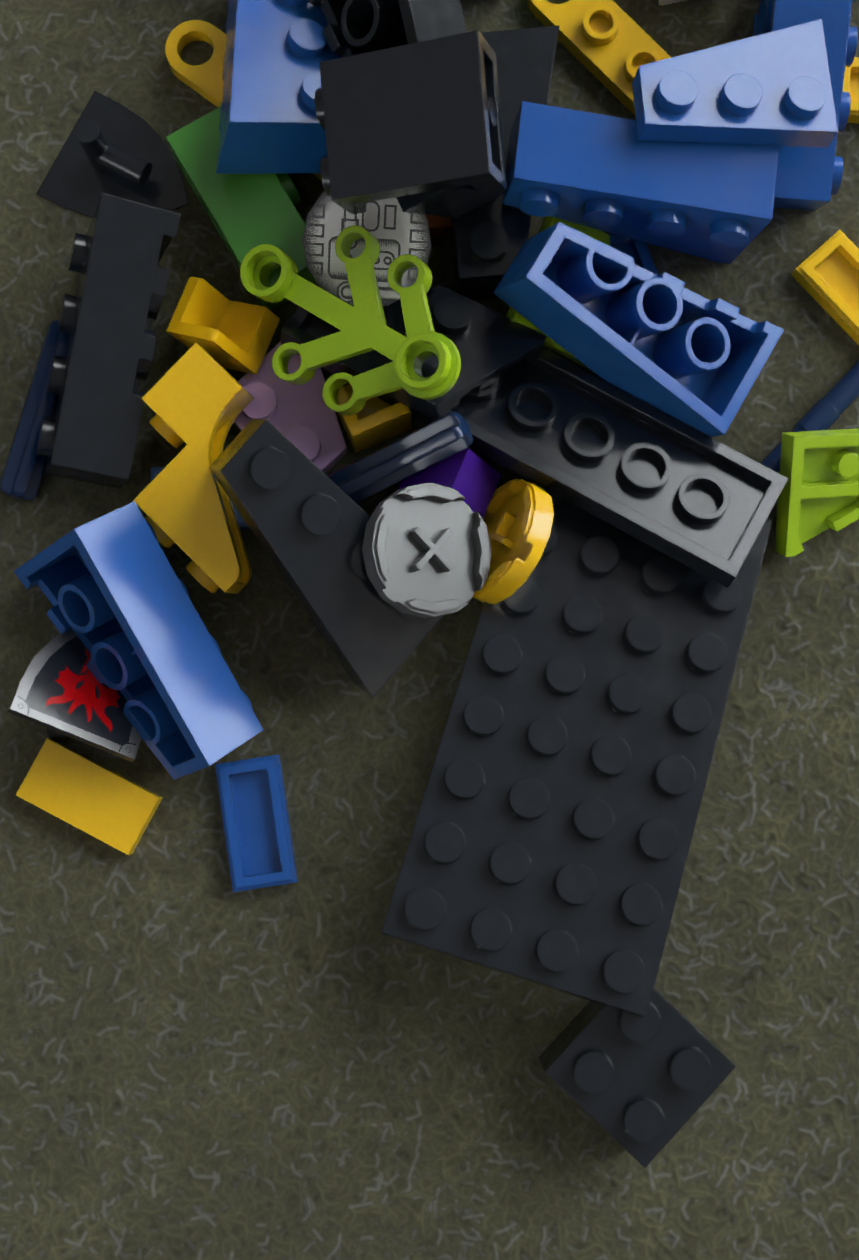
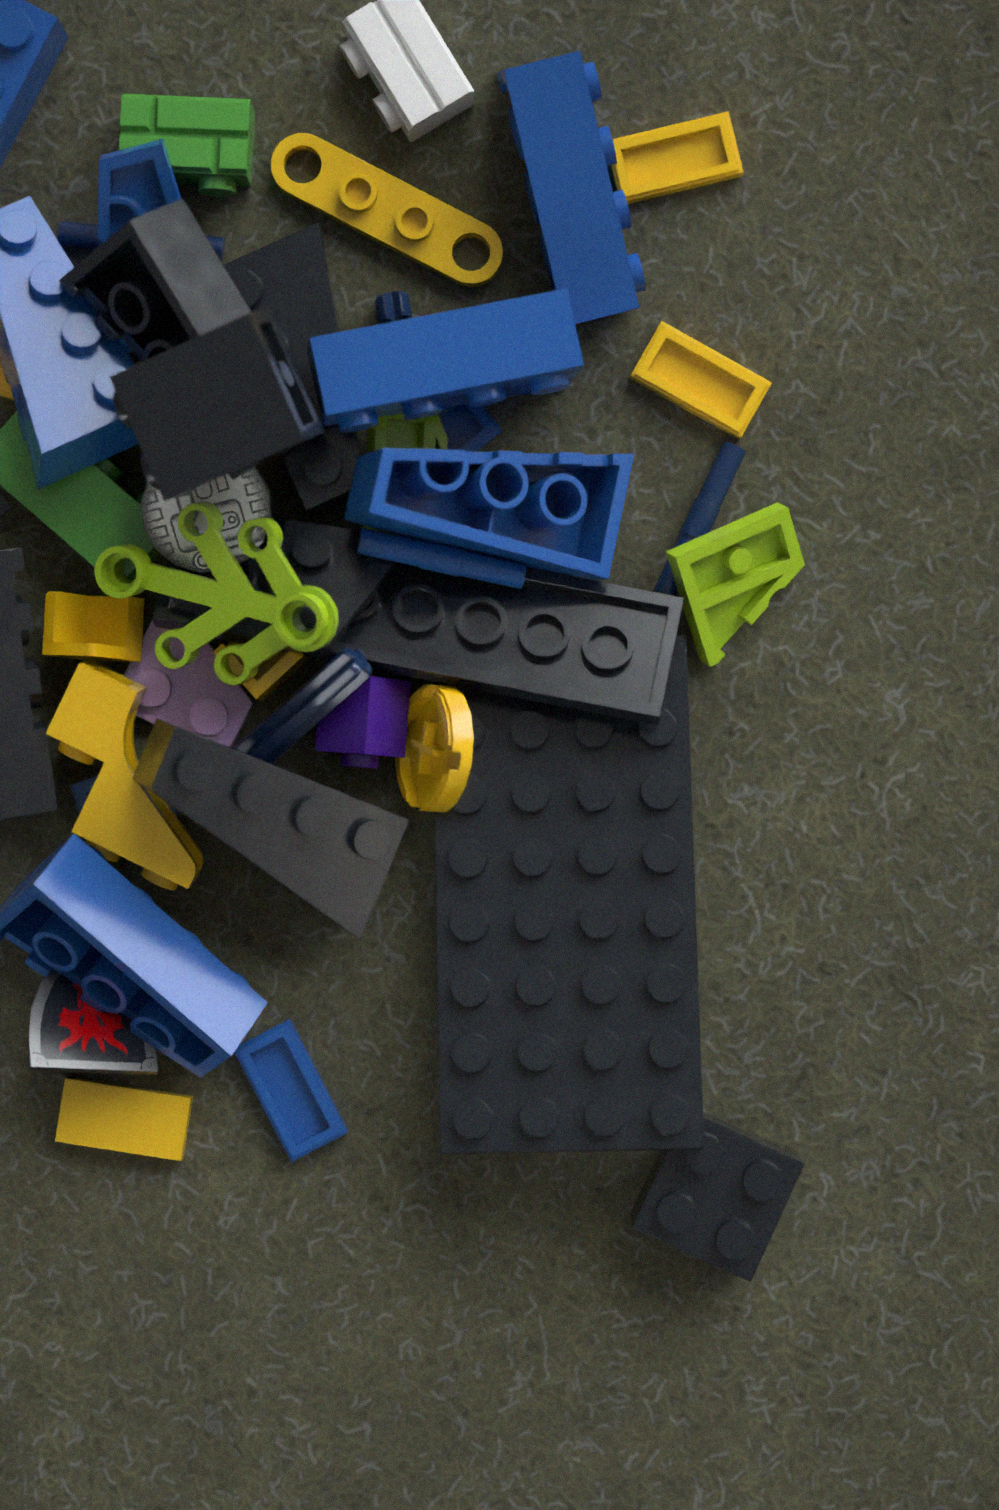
camera: 15 degrees left, 5 degrees up
tile [362,482,492,618] -> none
wing [632,19,838,148] -> none
none -> blue piece [356,528,527,589]

